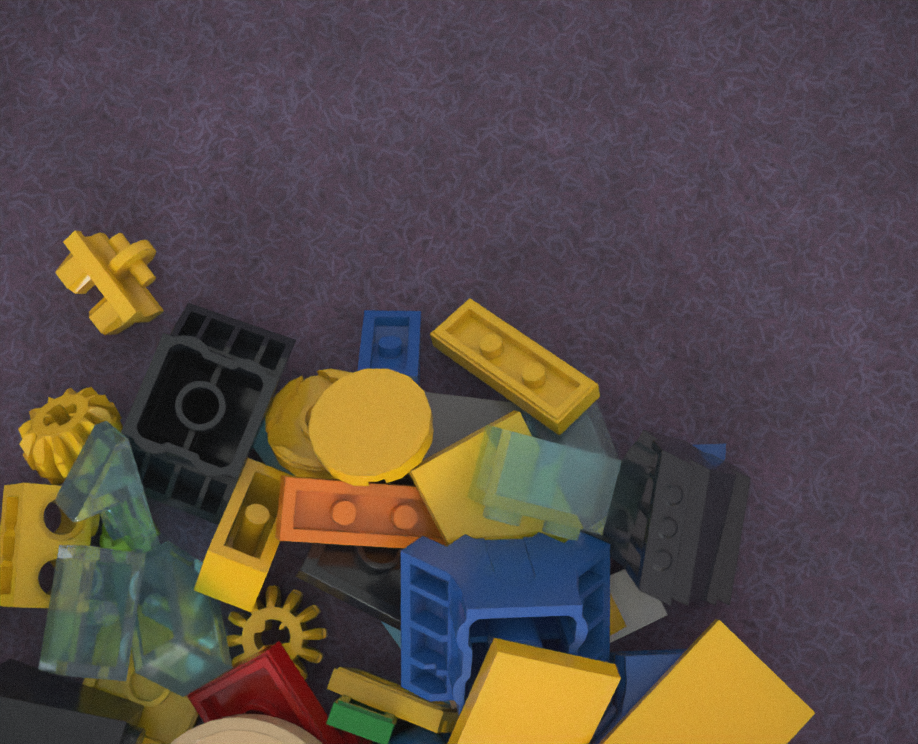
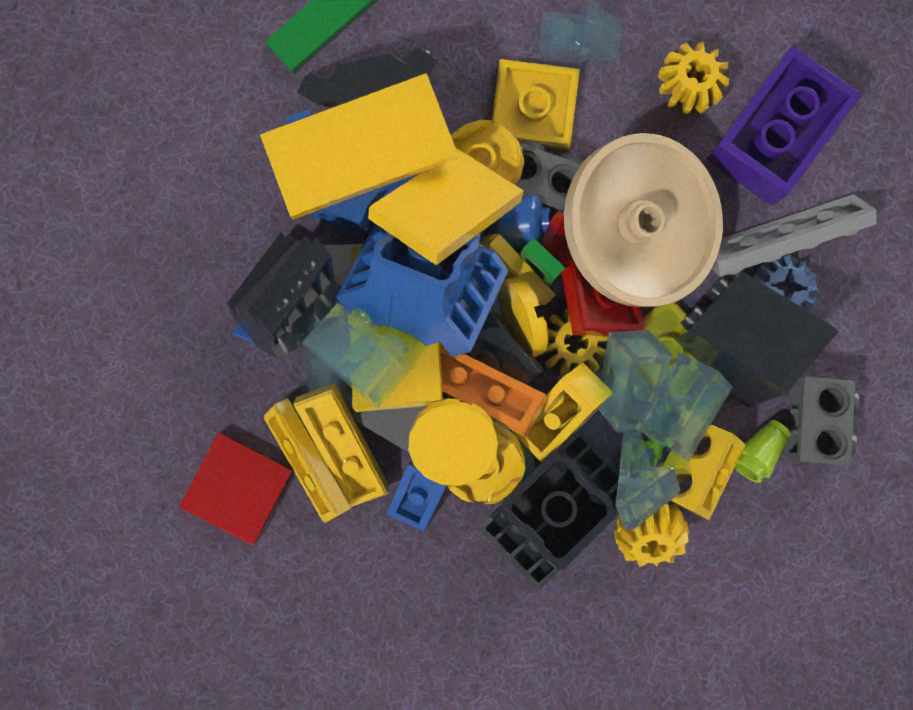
camera: 155 degrees left, 5 degrees up
yellow hips [55,231,164,335] -> none
none -> red tile [179,432,294,546]
none -> yellow tile [263,398,351,523]
none -> yellow tile [497,276,549,358]

